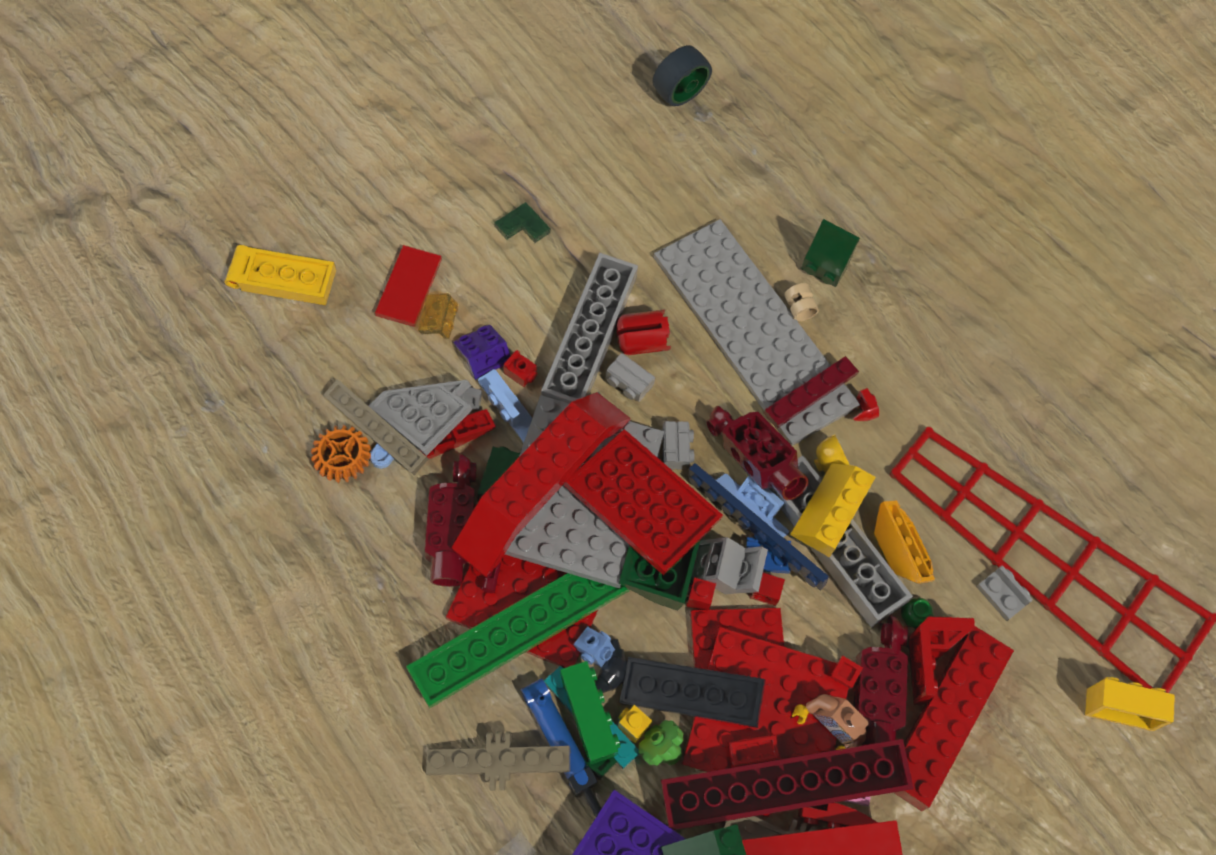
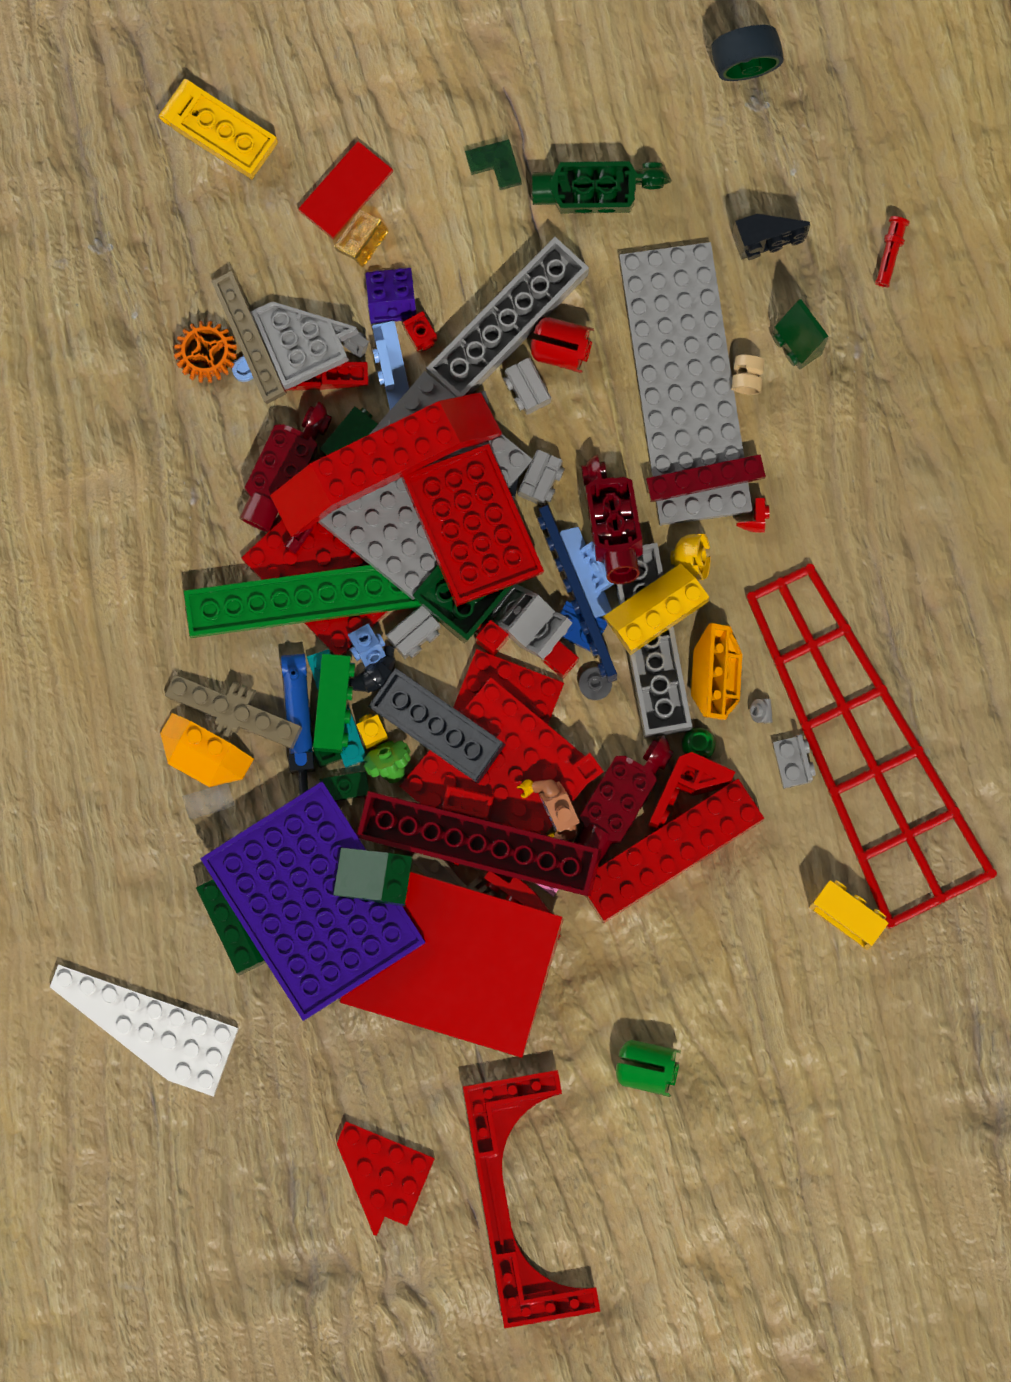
camera: 30 degrees right, 15 degrees up
none -> light orange wedge [160,713,254,788]
none -> dark green plate [319,771,369,801]
none -> light grey brick [386,606,440,659]
none -> dark green brick [532,161,672,214]
none -> flat silver piece [579,667,612,700]
none -> black slope [732,214,810,260]
none -> light grey plate [750,699,773,724]
none -> red pin [875,216,910,288]

